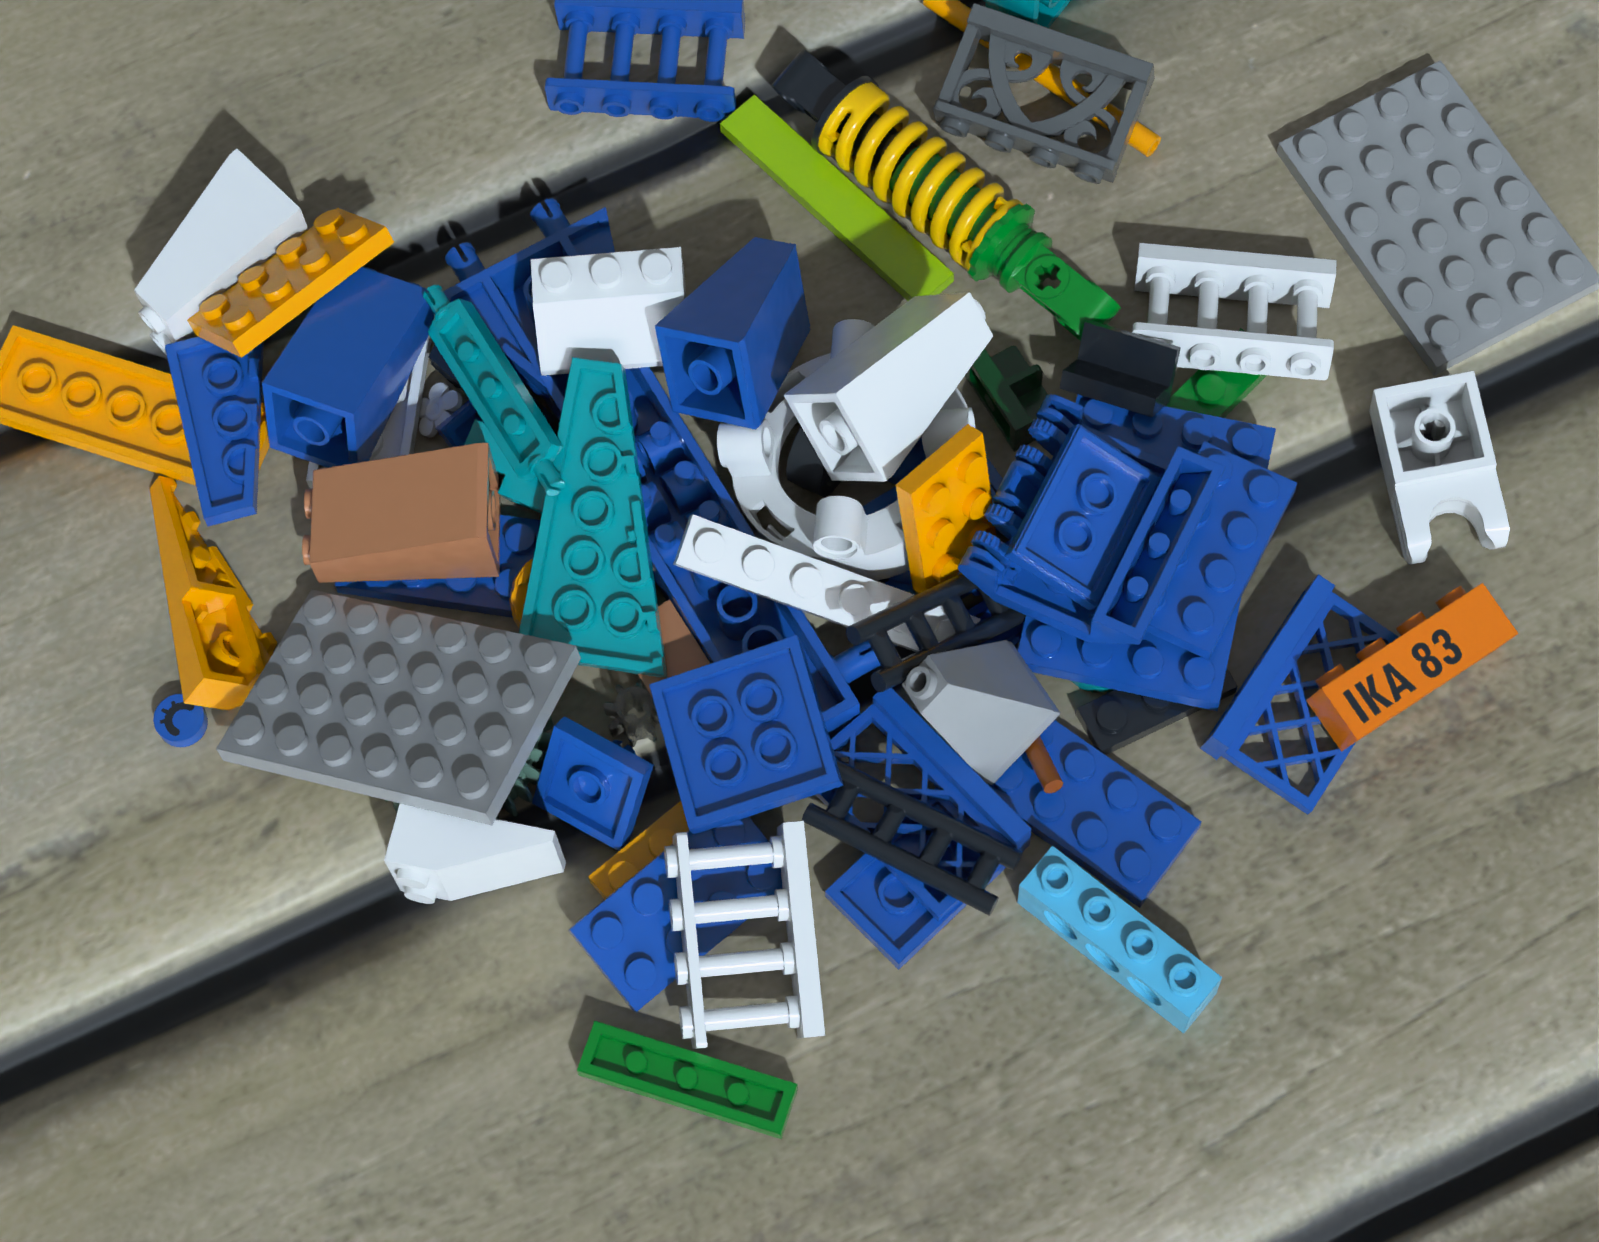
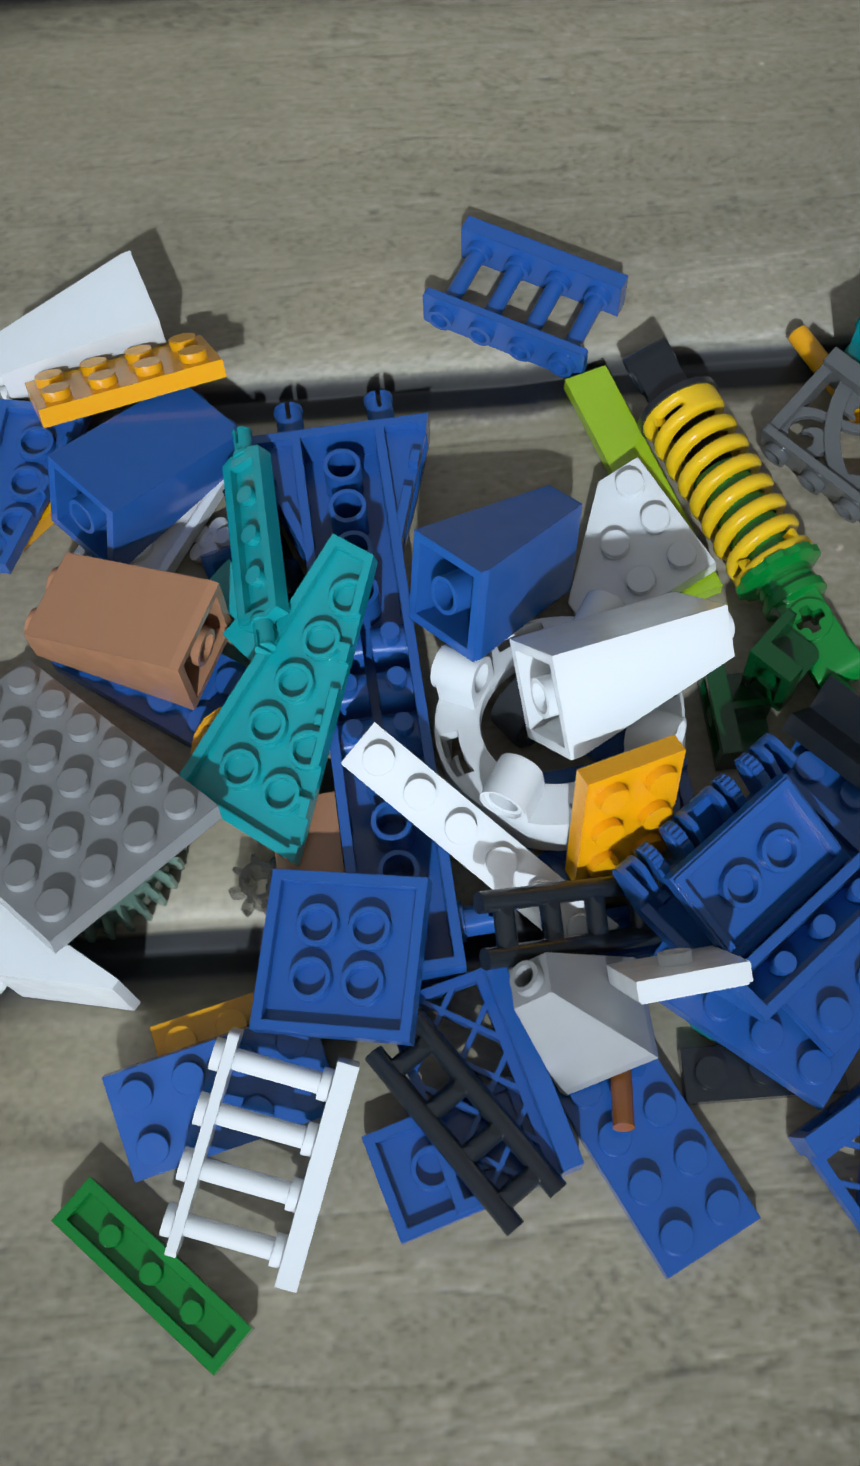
camera: 20 degrees right, 0 degrees up
white slope [531,247,686,376] -> none
blue tile [532,716,654,851] -> none
medium azure brick [1017,846,1222,1033] -> none
none -> white plate [568,457,716,616]
none -> white plate [607,945,753,1004]
none -> dark green panel [740,608,819,713]

